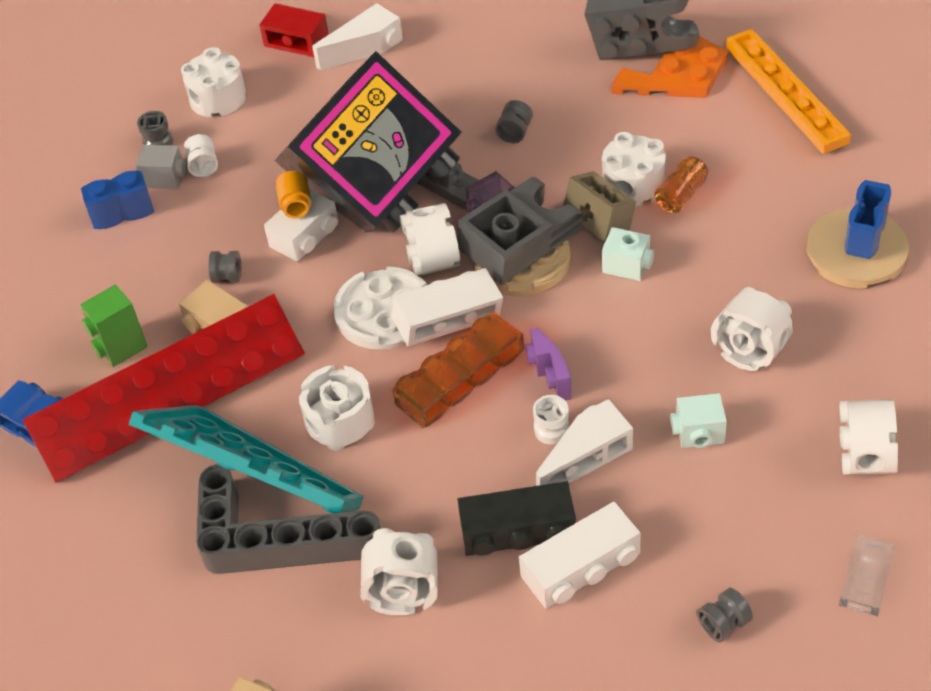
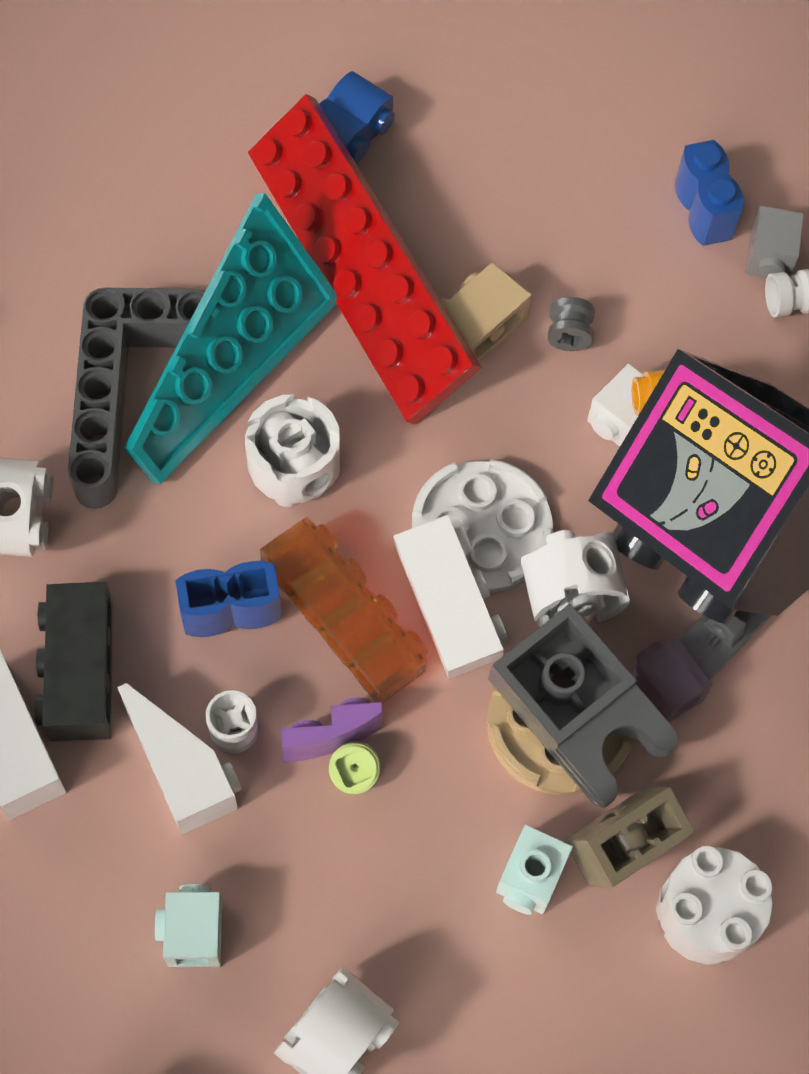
camera: 85 degrees right, 15 degrees up
bright green brick [80,284,148,367] -> none
clear orange piece [655,156,708,213] -> none
none -> blue brick [175,561,282,637]
none -> yellowish green tile [329,741,381,794]

